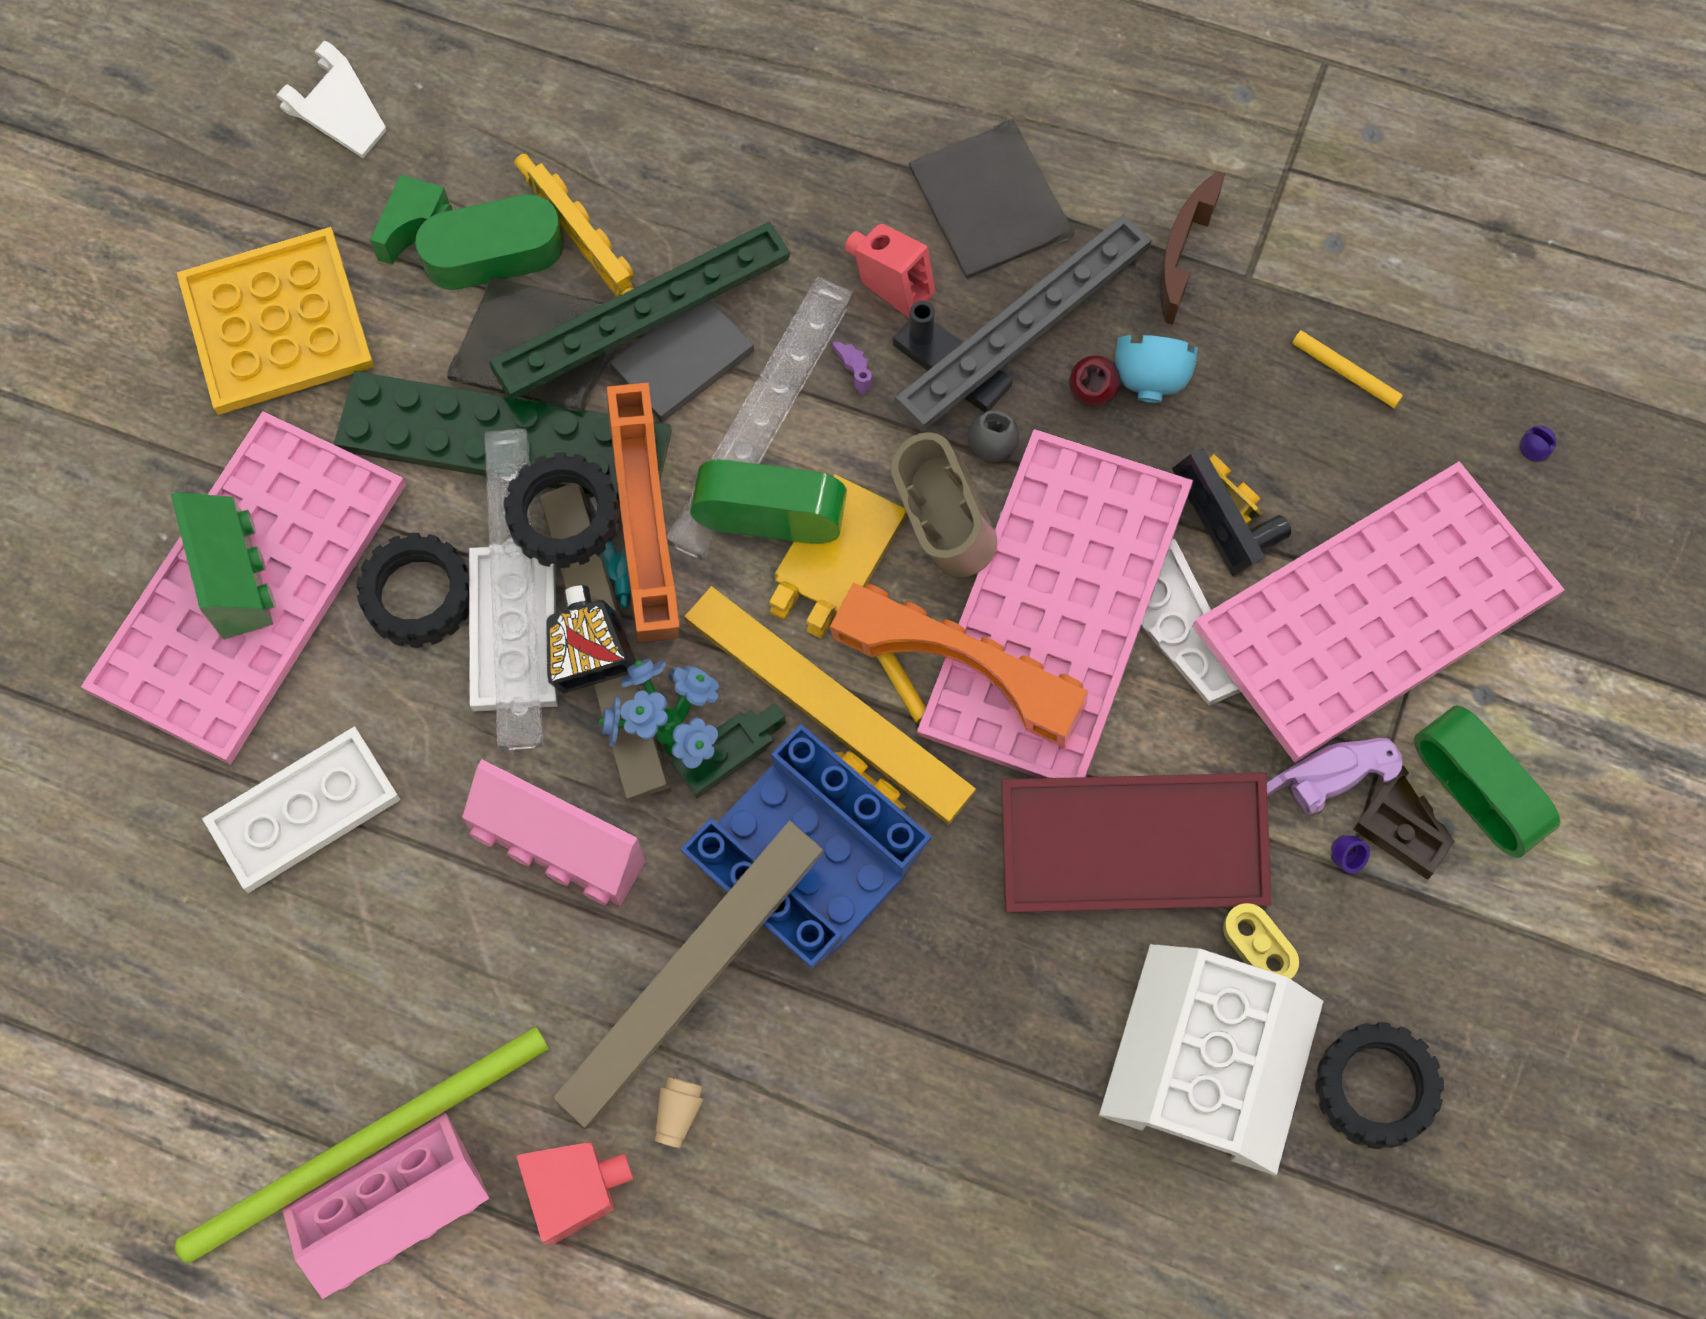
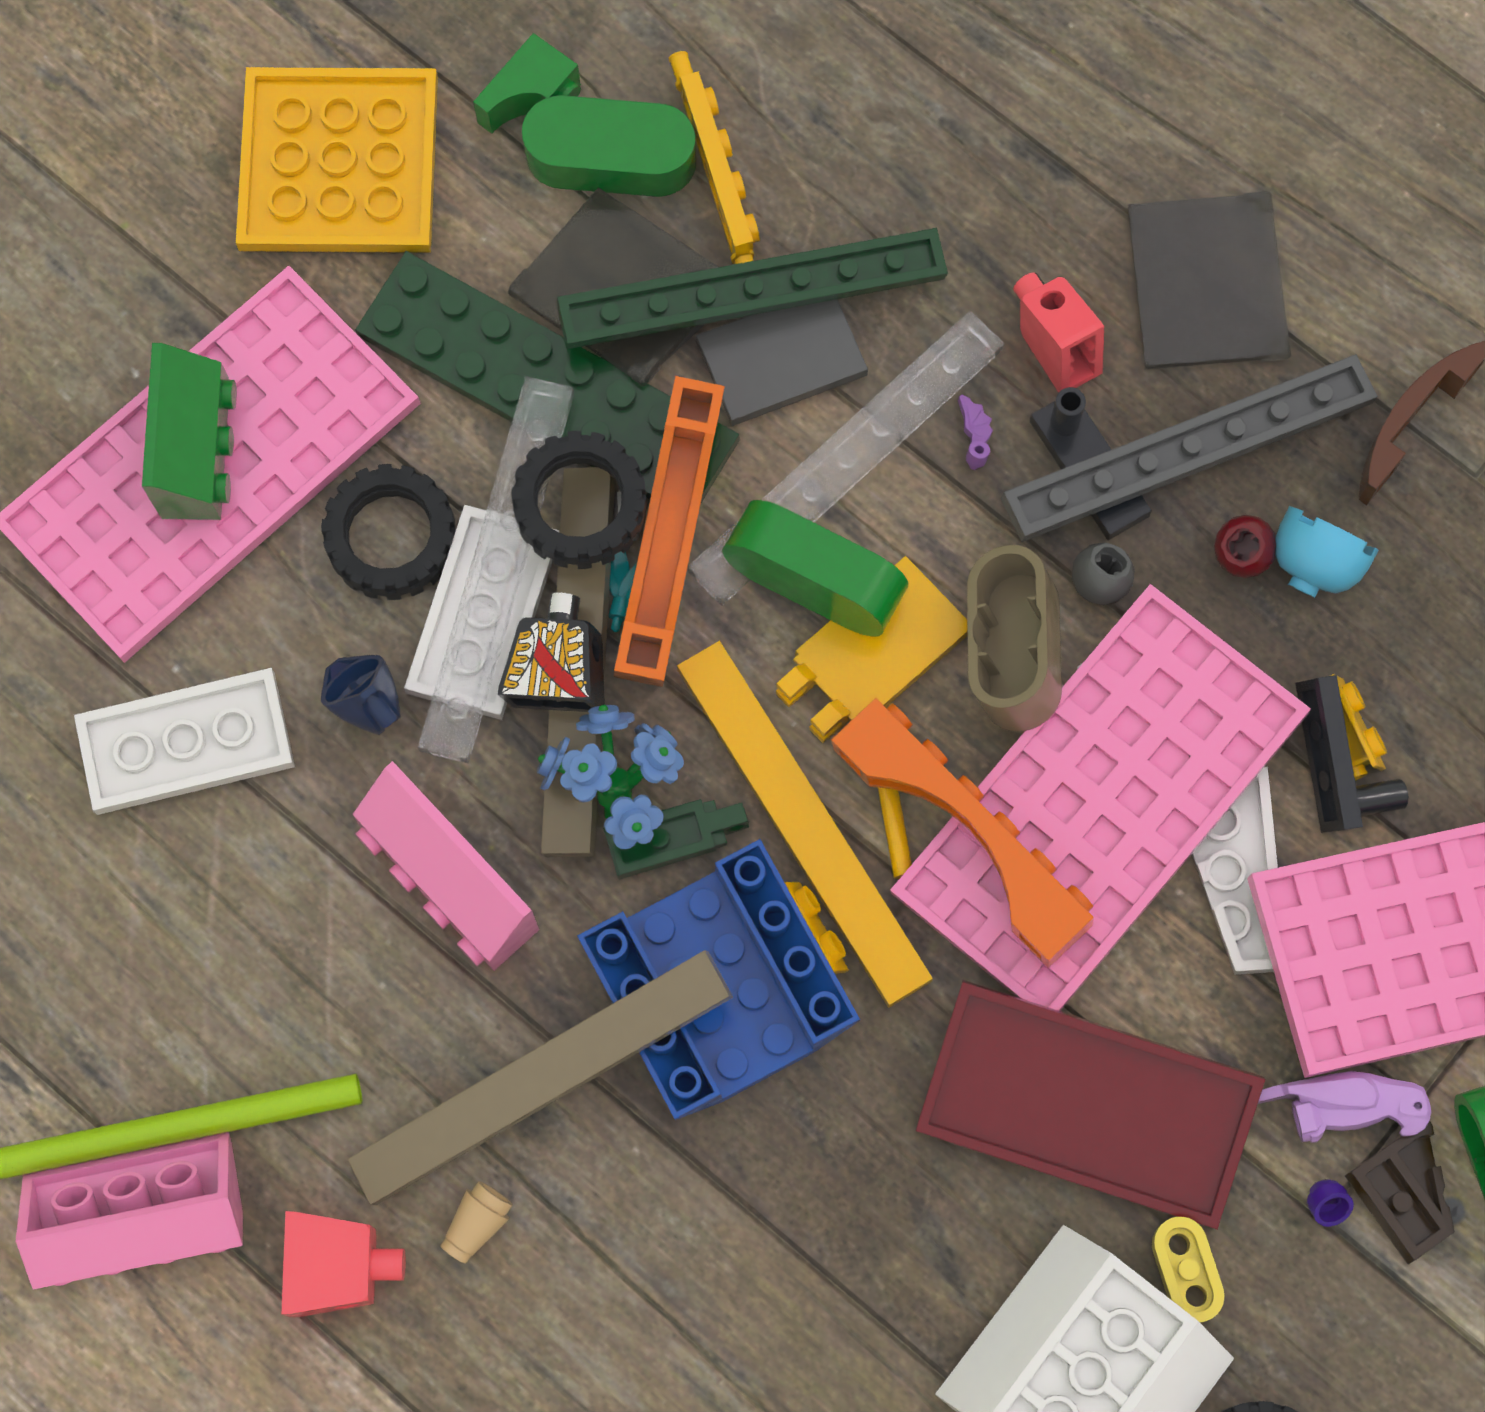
camera: 20 degrees right, 5 degrees up
none -> dark blue hat [321,655,401,735]

